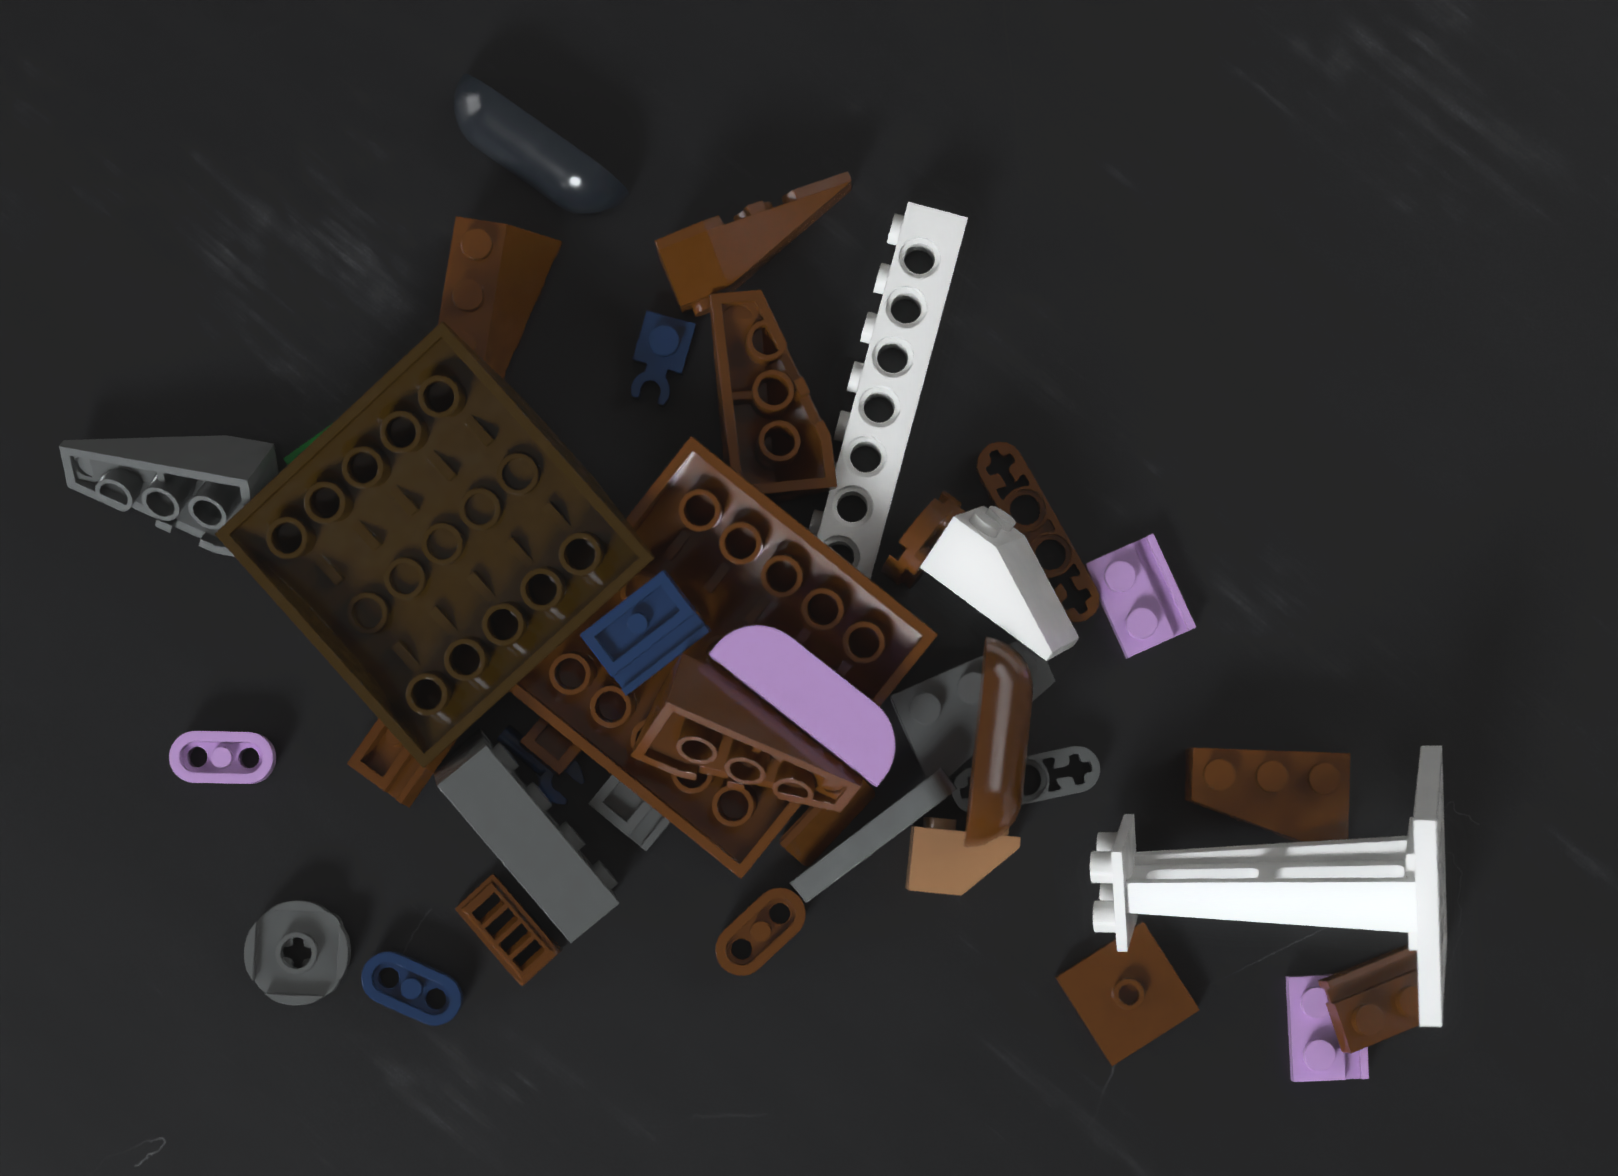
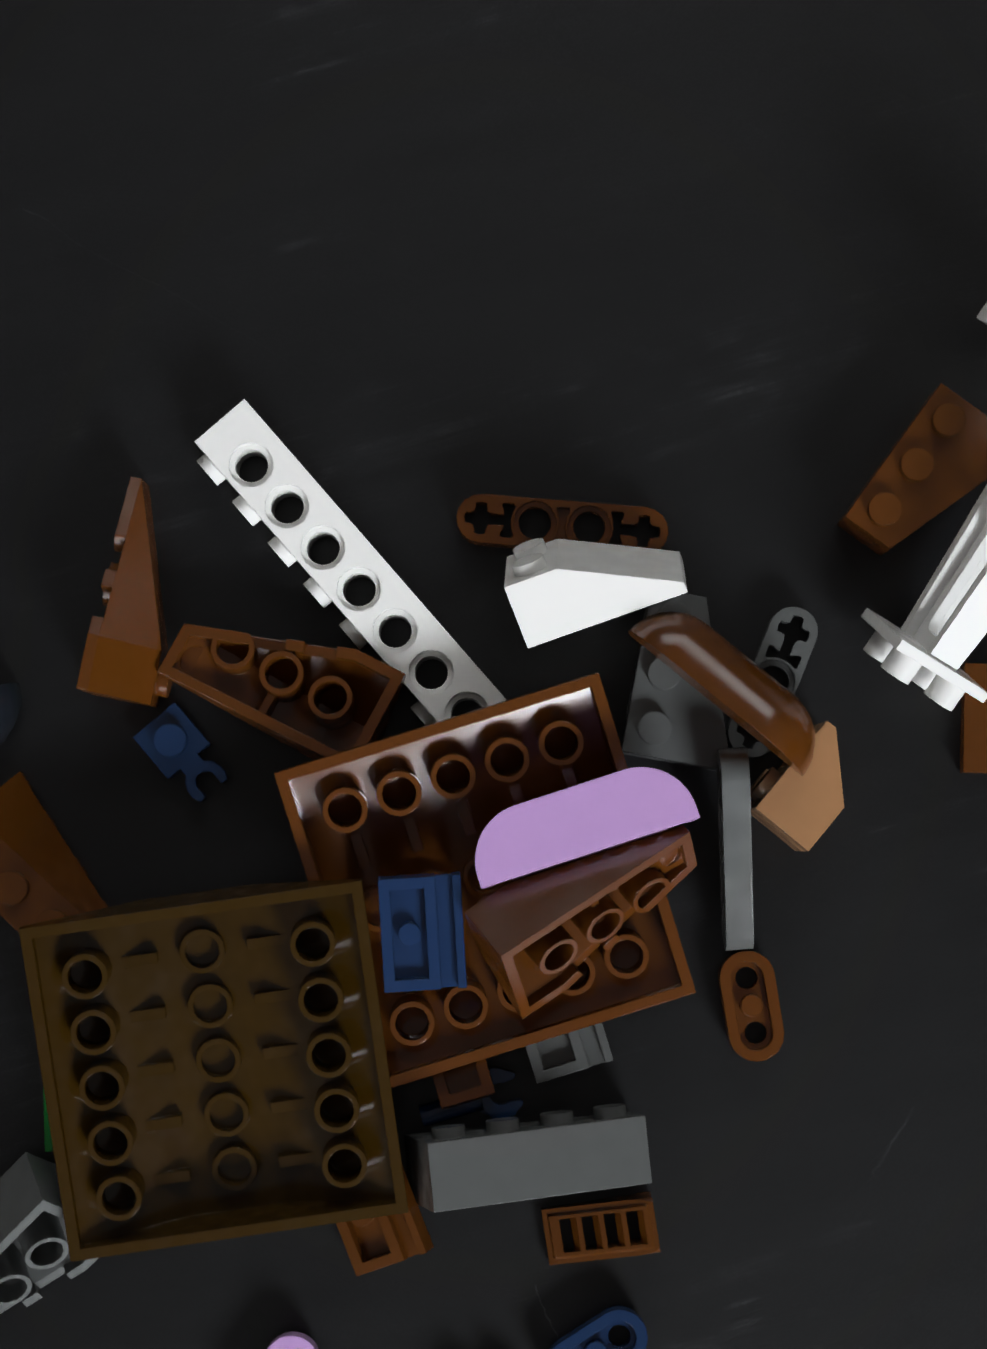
camera: 55 degrees left, 0 degrees up
reddish brown slope [779,770,876,866] -> none
reddish brown plate [881,490,965,589] -> none
lavender plate [1084,534,1196,659] -> none

